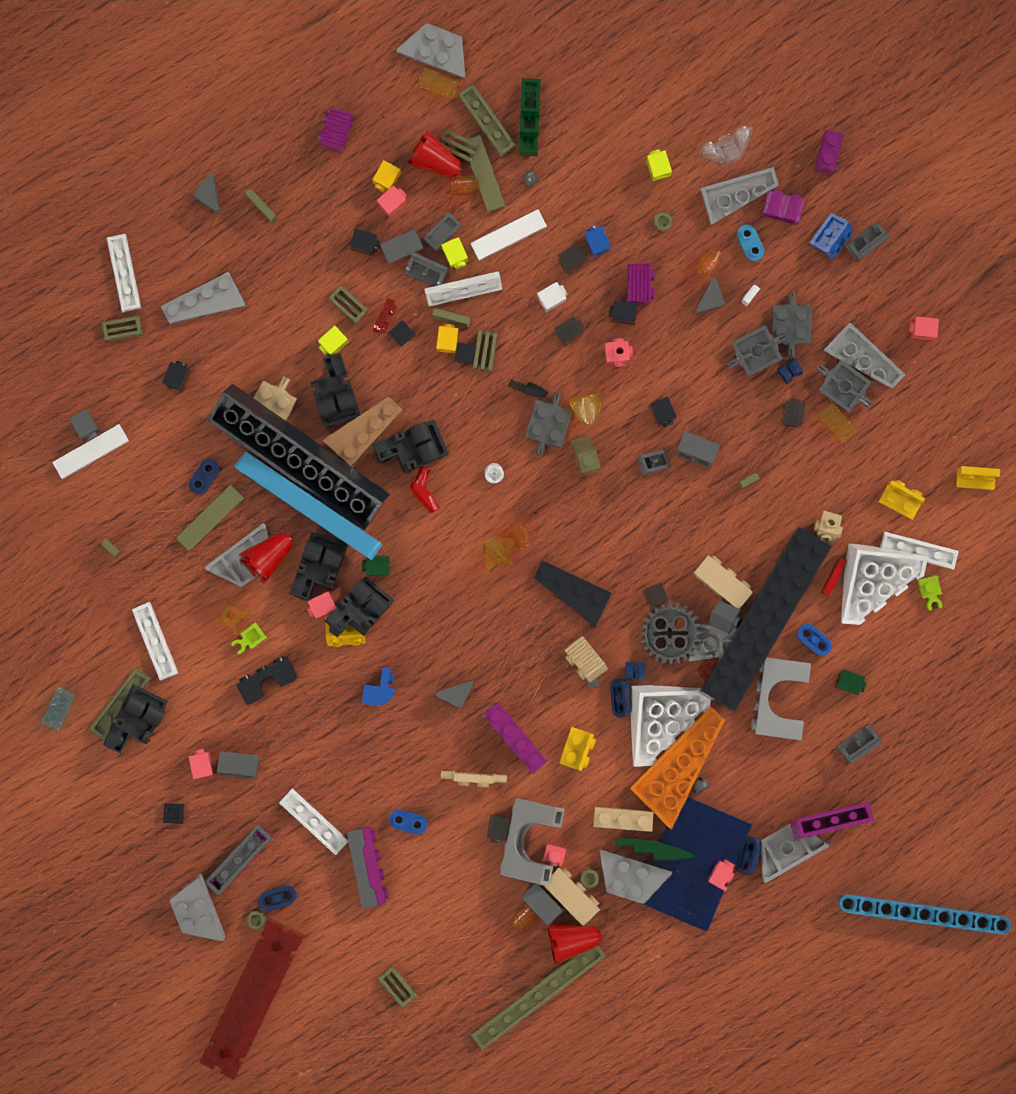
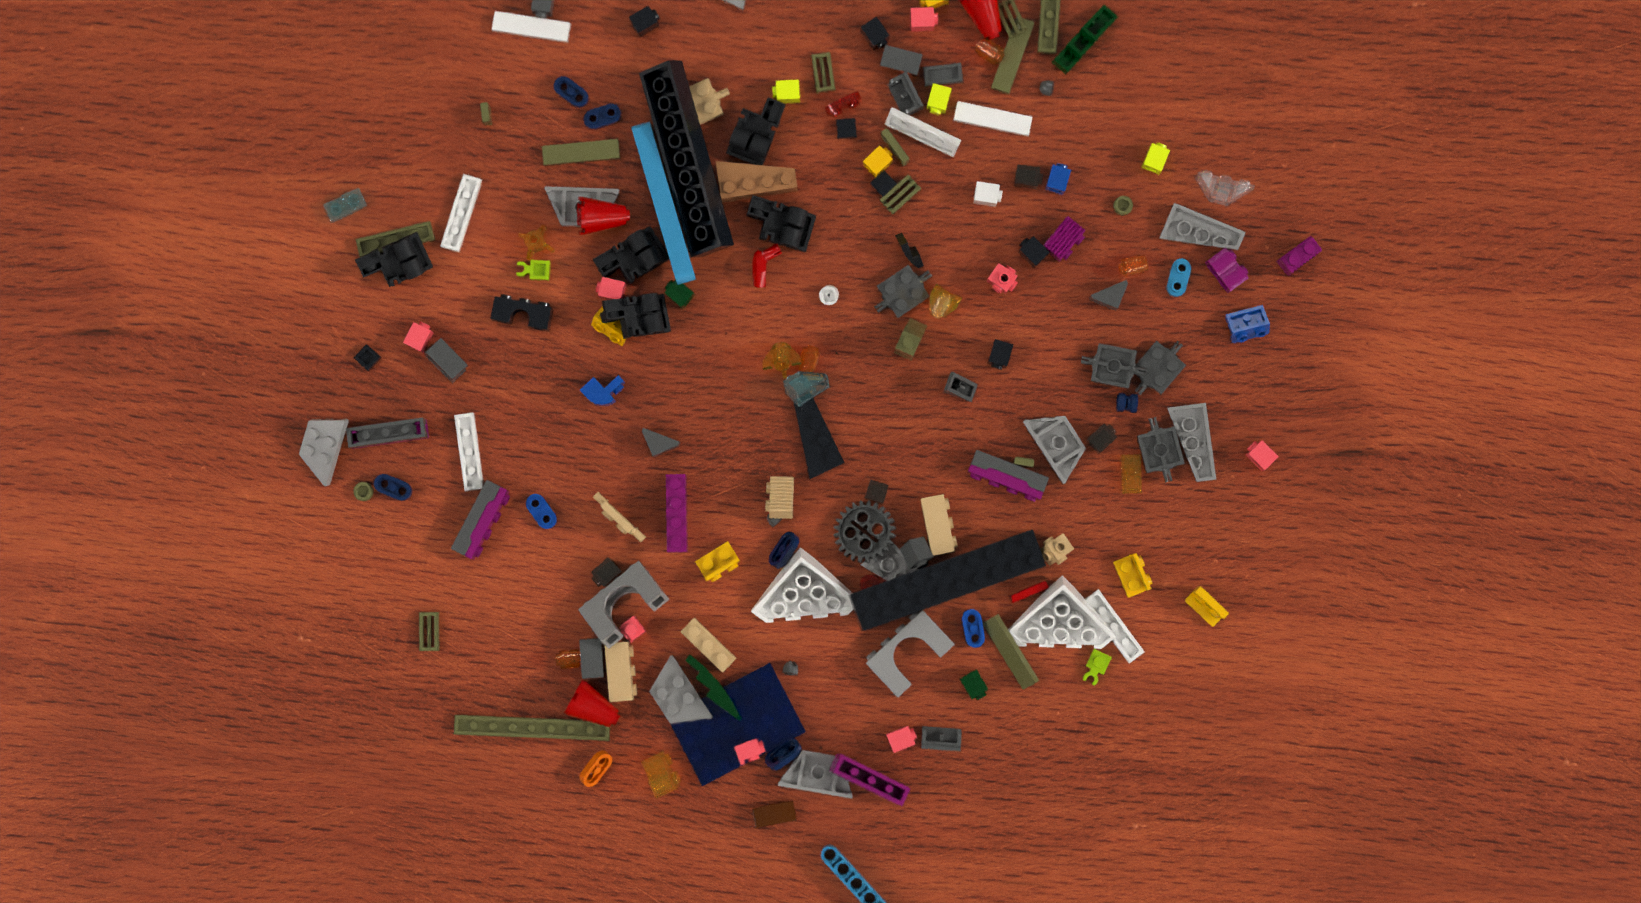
camera: 50 degrees right, 0 degrees up
clear red brick [199,918,305,1080] -> none
clear smoke brick [554,316,585,347] -> none
olive tile [580,869,599,889] -> none
dark blue wheel [625,661,646,681] -> none
orange wing [630,707,725,830] -> none
dark grey hinge [675,431,720,469] -> none
white tile [741,285,760,307] -> none
dark grey hinge [844,223,890,263] -> none
none -> dark blue plate [554,76,589,108]
none -> orange plate [579,750,612,787]
none -> clear yellow brick [641,751,681,799]
none -> reddish brown slope [752,801,797,828]
none -> clear light blue slope [783,371,830,407]
none -> coral brick [886,725,917,753]
none -> piece [967,450,1049,502]
none -> olive tile [983,614,1039,690]
none -> light grey wing [1023,416,1086,484]

